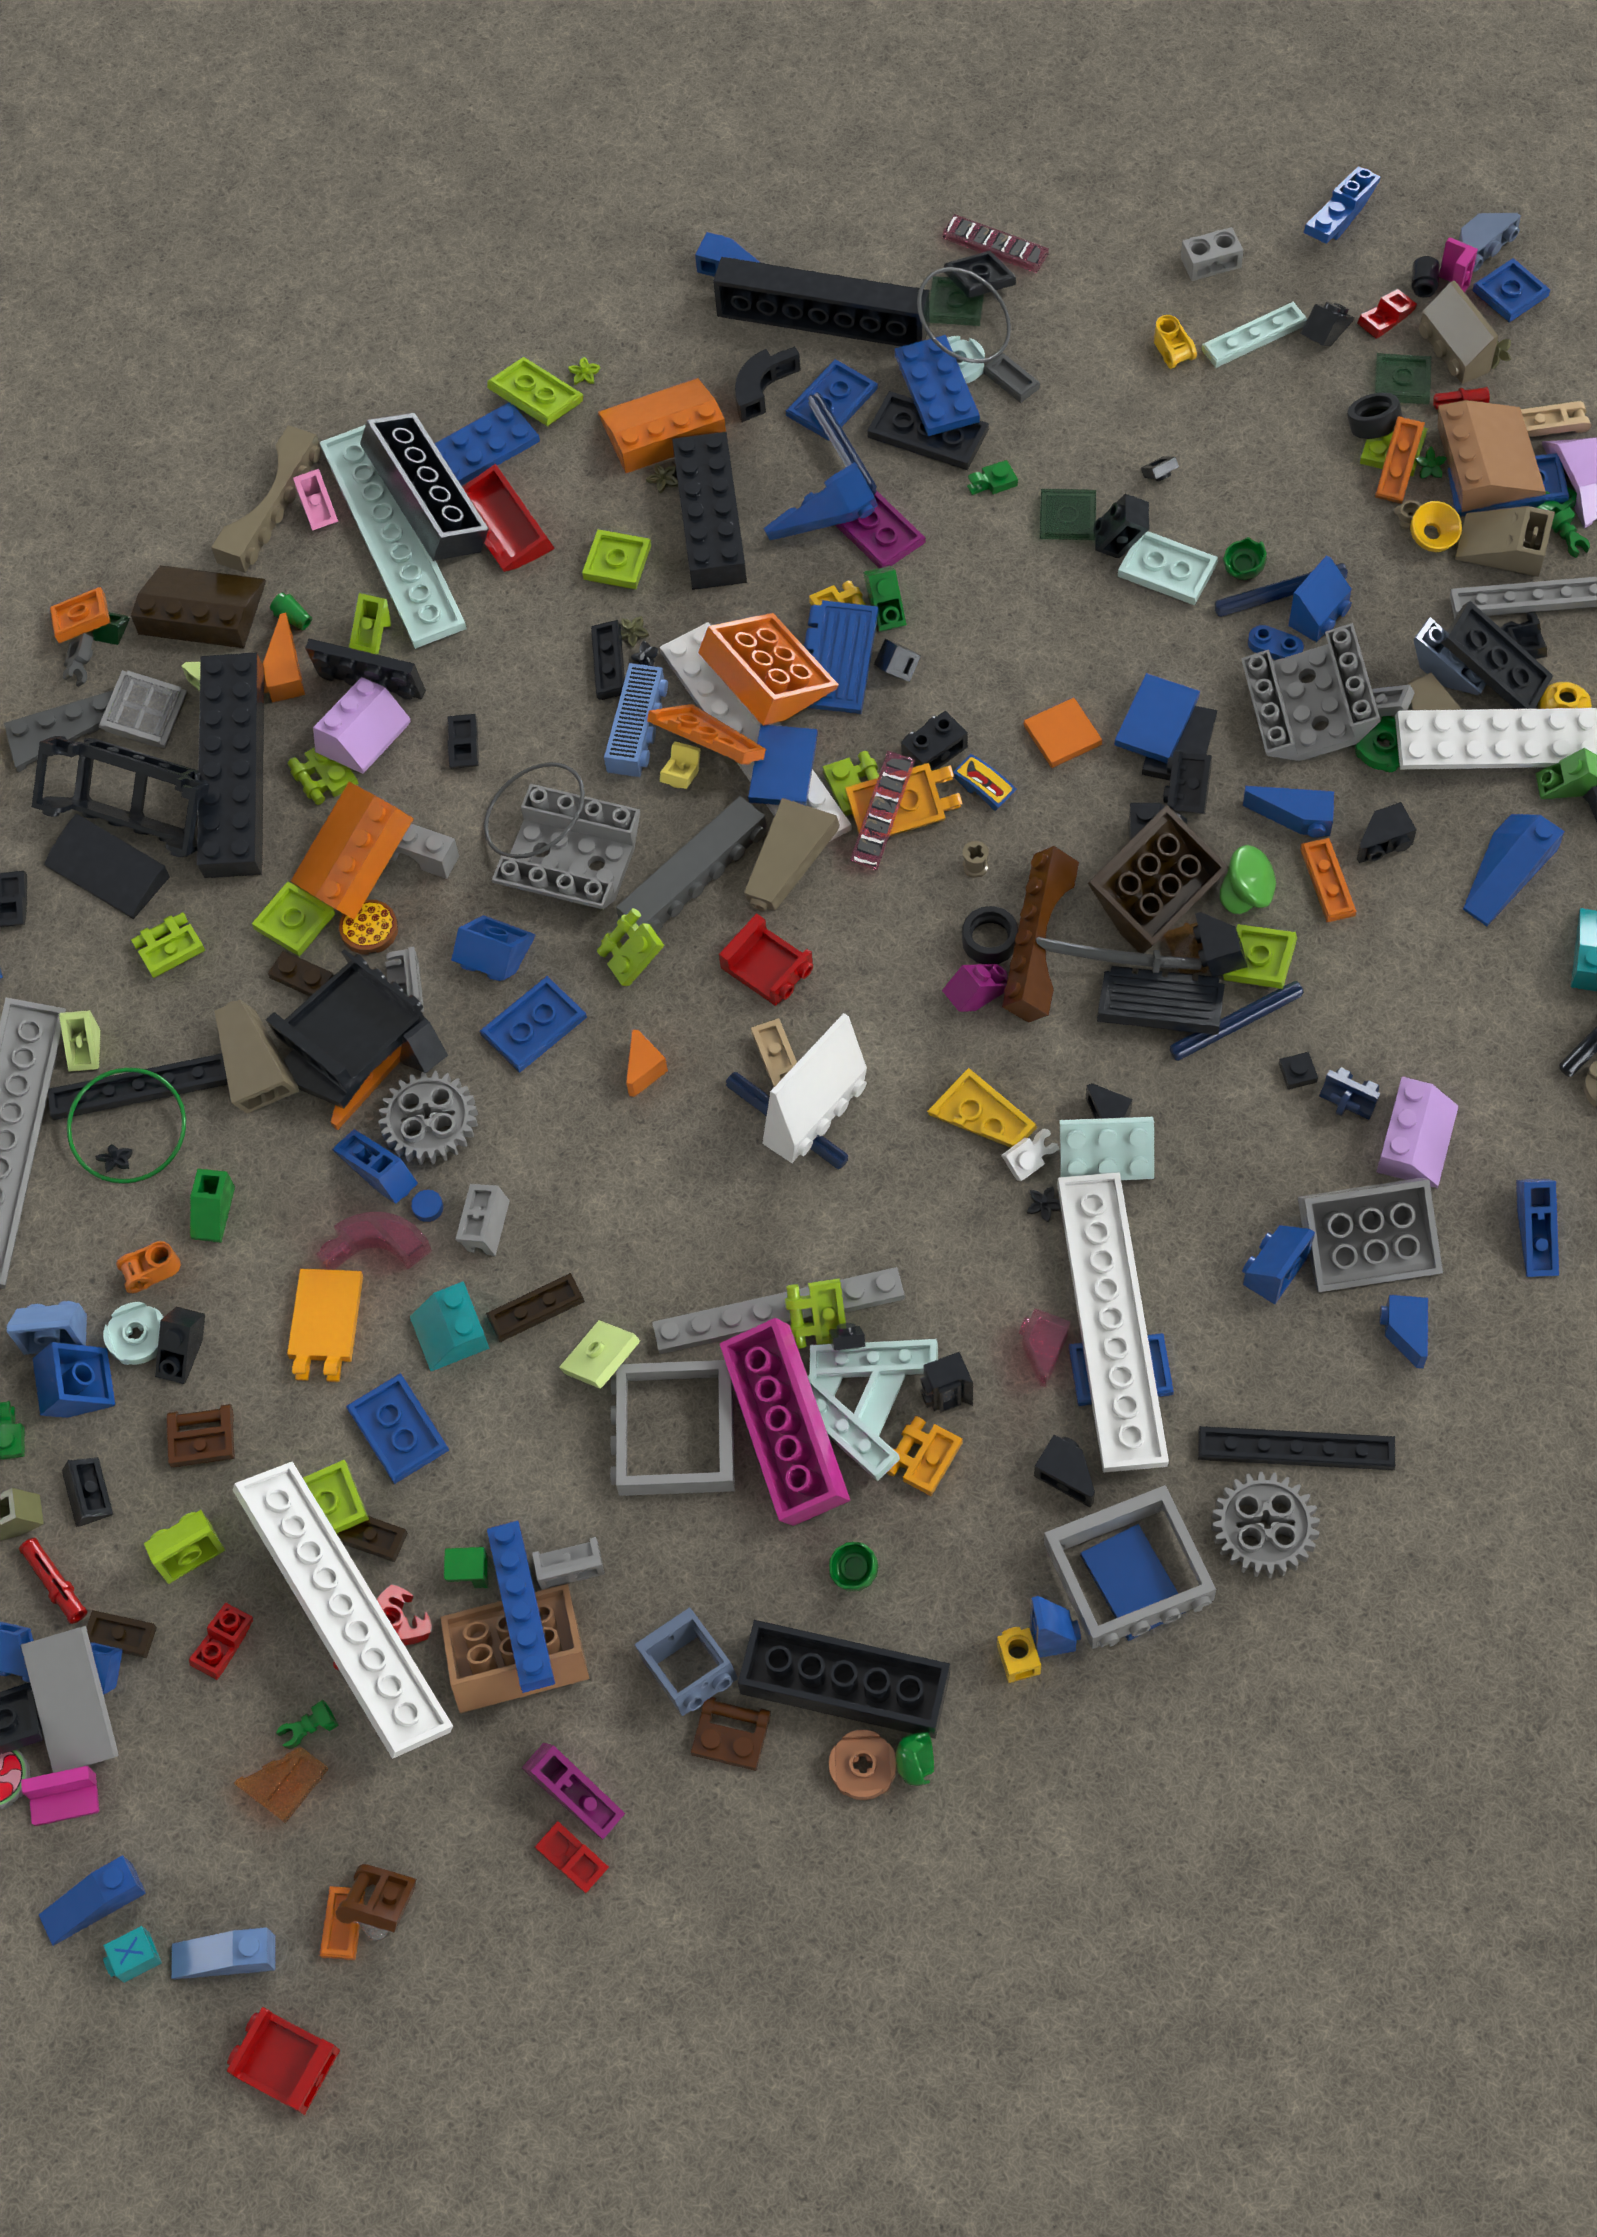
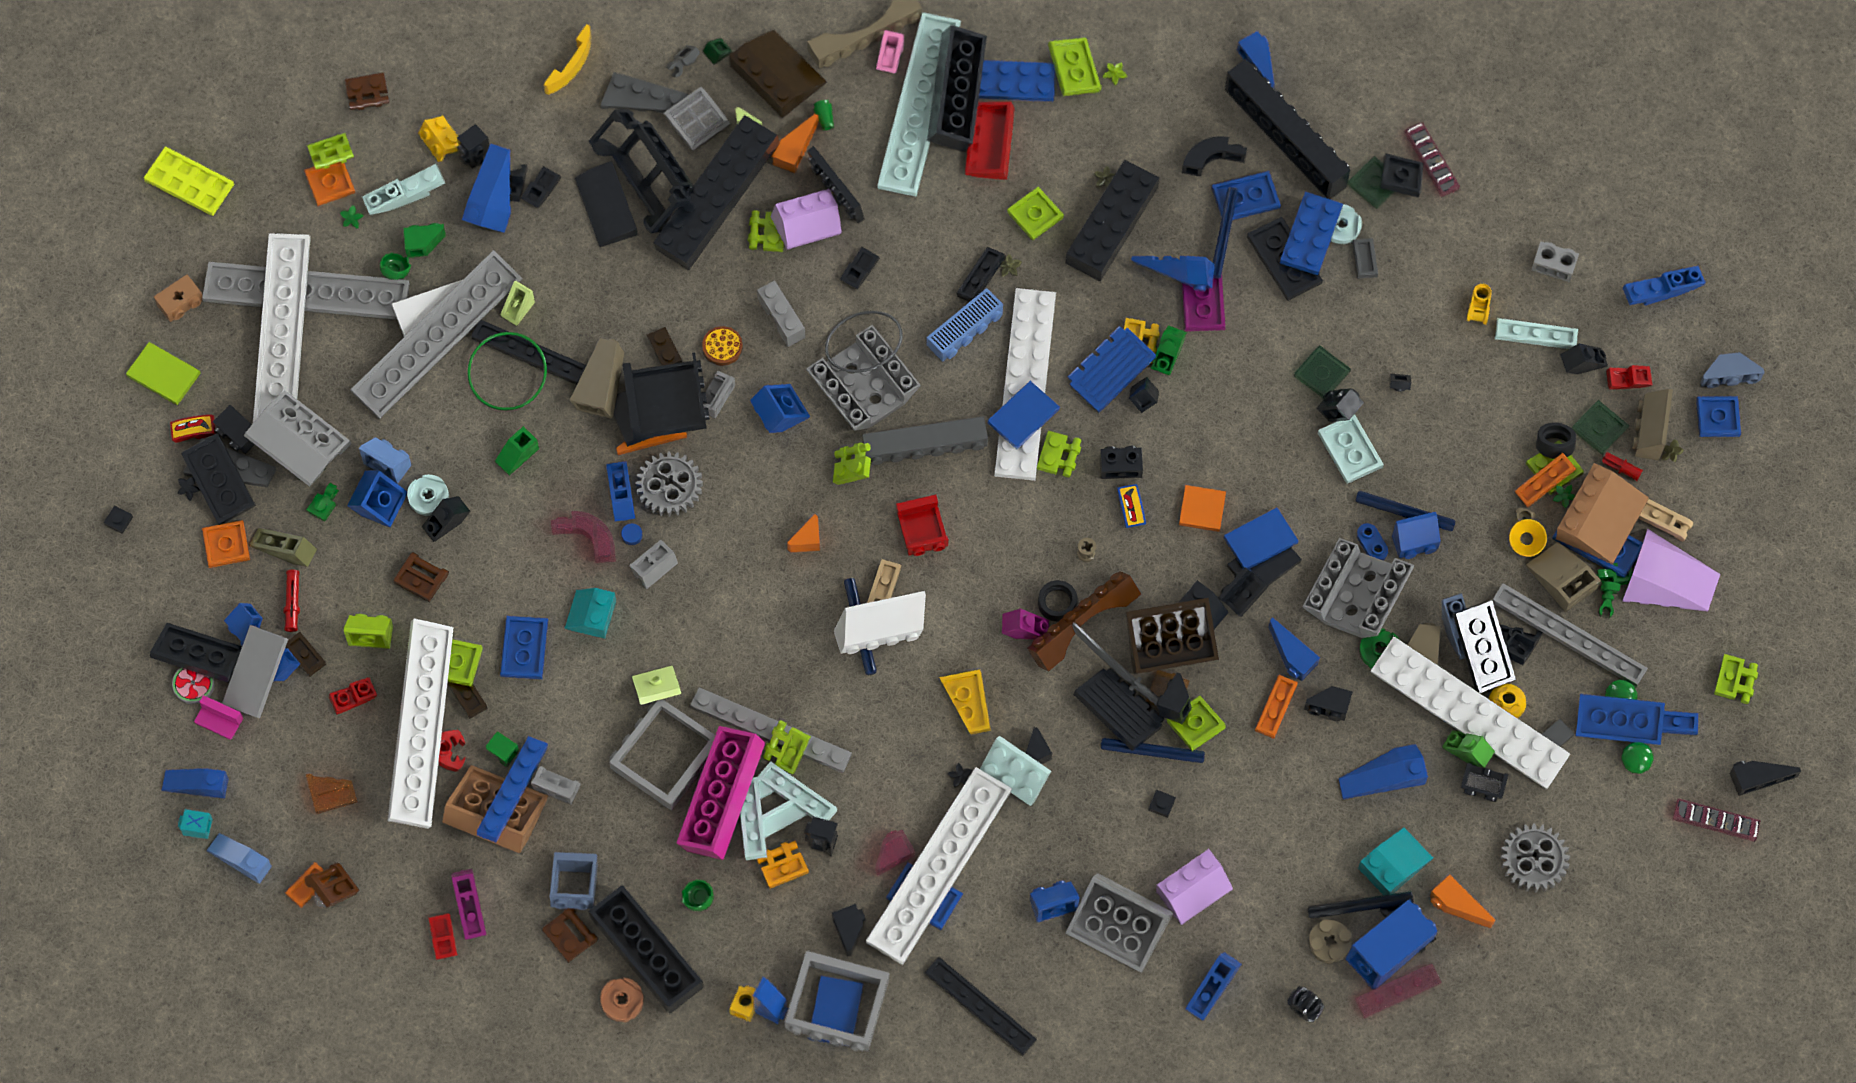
camera: 30 degrees right, 5 degrees up
orange tile [50,587,110,643] -> none
black slope [62,1457,113,1527] -> none
black plant [95,1144,132,1173] -> none
orange piece [116,1241,181,1293] -> none
lime plate [131,912,206,978] -> none
red panel [227,2007,340,2115] -> none
lime plate [252,881,335,957] -> none
green piece [276,1700,339,1749] -> none
light orange tile [287,1269,363,1382] -> none
orange slope [291,782,414,919] -> none
lime slope [349,593,391,654] -> none
black slope [400,1018,448,1073] -> none
blue tile [480,976,587,1073] -> none
dark brown tile [486,1273,585,1342] -> none
orange slope [598,378,726,473] -> none
black plant [631,640,659,666] -> none
orange wing [647,704,766,765] -> none
light yellow bracket [660,742,701,789] -> none
orange slope [698,613,839,726] -> none
dark tan slope [744,798,840,911] -> none
black plate [829,1323,866,1350] -> none
light orange tile [845,763,963,840] -> none
tile [850,751,915,871] -> none
green hair [895,1732,934,1786] -> none
dark grey piece [917,267,1011,363] -> none
green plate [967,460,1018,495] -> none
white plate [1001,1129,1060,1181] -> none
light grey gear [1211,1471,1320,1578] -> none
bright green piece [1220,845,1276,914] -> none
green hair [1223,537,1267,580] -> none
dark blue hips [1319,1067,1381,1120] -> none
light grey plate [1372,685,1415,717] -> none
blue slope [1379,1295,1428,1368] -> none
black brick [1411,256,1440,298] -> none
dark pink panel [1439,237,1478,293] -> none

